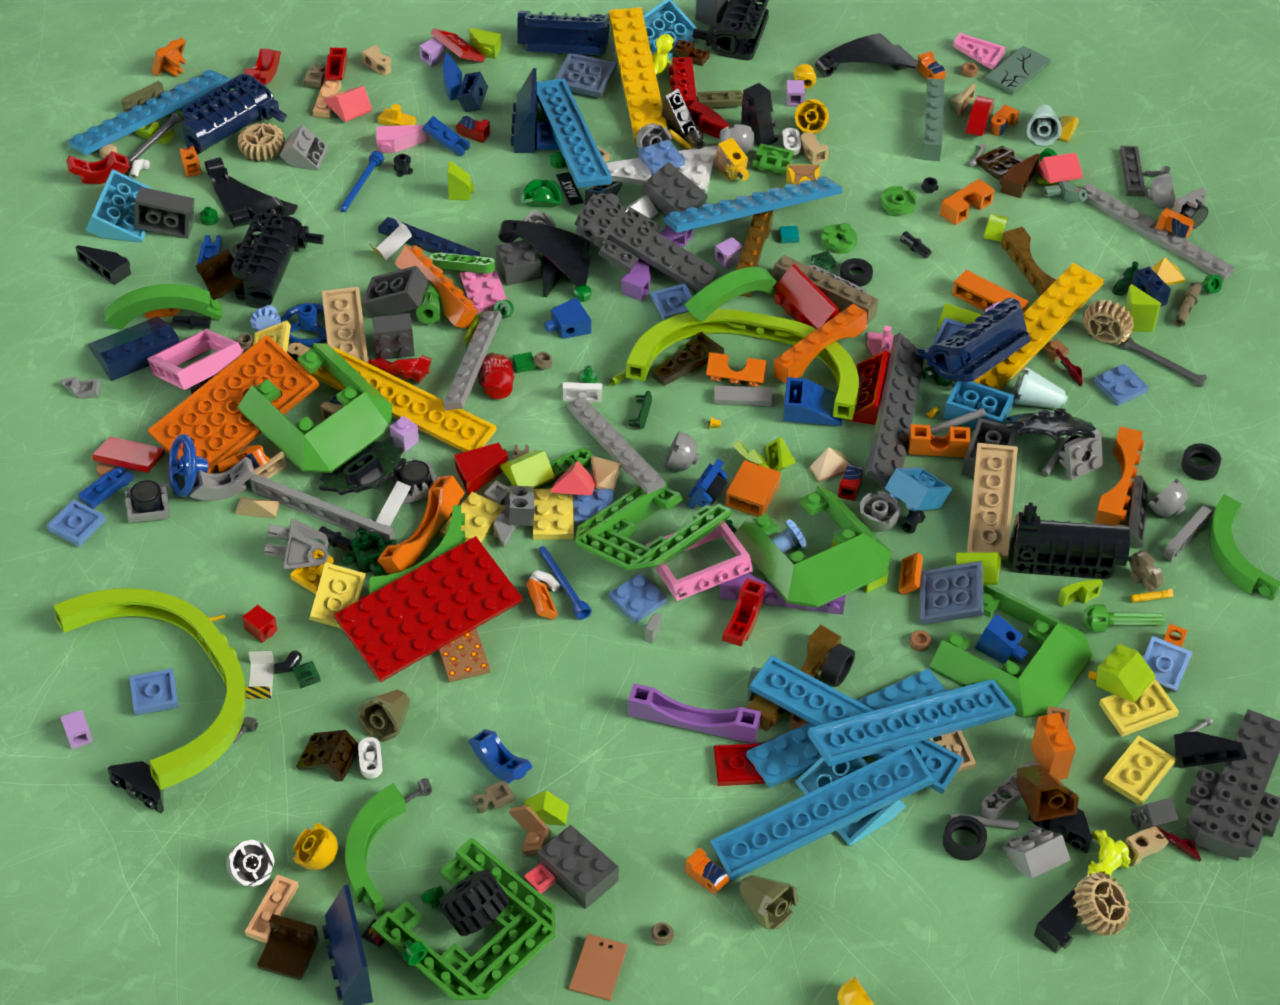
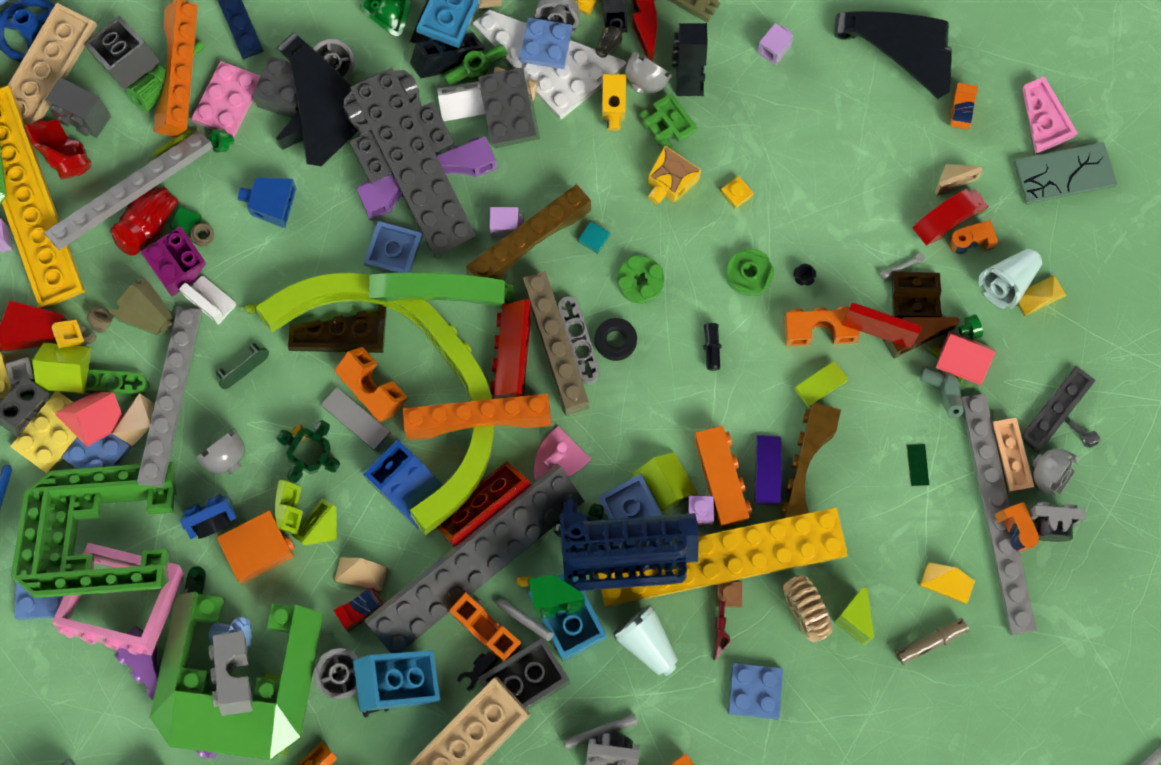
camera: 40 degrees right, 25 degrees up
bright green beam [429,253,496,273] -> none
green tile [573,285,591,302] -> none
green tile [578,365,598,384] -> none
light grey tile [645,613,661,643] -> none
dark azure plate [663,176,842,233] -> none
yellow wheel [668,129,693,150] -> none
red arch [722,578,766,647] -> none
white plate [782,128,801,155] -> none
yellow head [793,64,817,89] -> none
yellow cylinder [794,99,829,134] -> none
tan leg [801,132,829,165] -> none
clear green plate [811,250,836,270] -> none
sand green arch [922,79,945,161] -> none
medium nougat tile [961,62,978,78] -> none
black piece [1006,408,1096,440] -> none
dark green piece [1112,261,1139,296] -> none
dark grey piece [1122,337,1207,387] -> none
dark blue brick [1131,266,1171,307] -> none
green tile [1203,274,1222,293] -> none
none -> yellow plate [51,319,84,348]
none -> dark tan tile [87,307,113,333]
none -> olive cone [111,276,173,335]
none -> magenta slope [141,226,206,297]
none -> light grey arch [209,631,253,716]
none -> dark green piece [276,420,340,483]
none -> bright green axle [444,44,508,85]
none -> black plate [457,651,498,692]
none -> green slope [528,574,585,619]
none -> yellow plate [721,176,754,209]
none -> dark purple slope [754,435,781,506]
none -> red tile [843,303,922,348]
none -> dark green sticker [907,444,929,486]
none -> light nougat plate [992,417,1035,493]

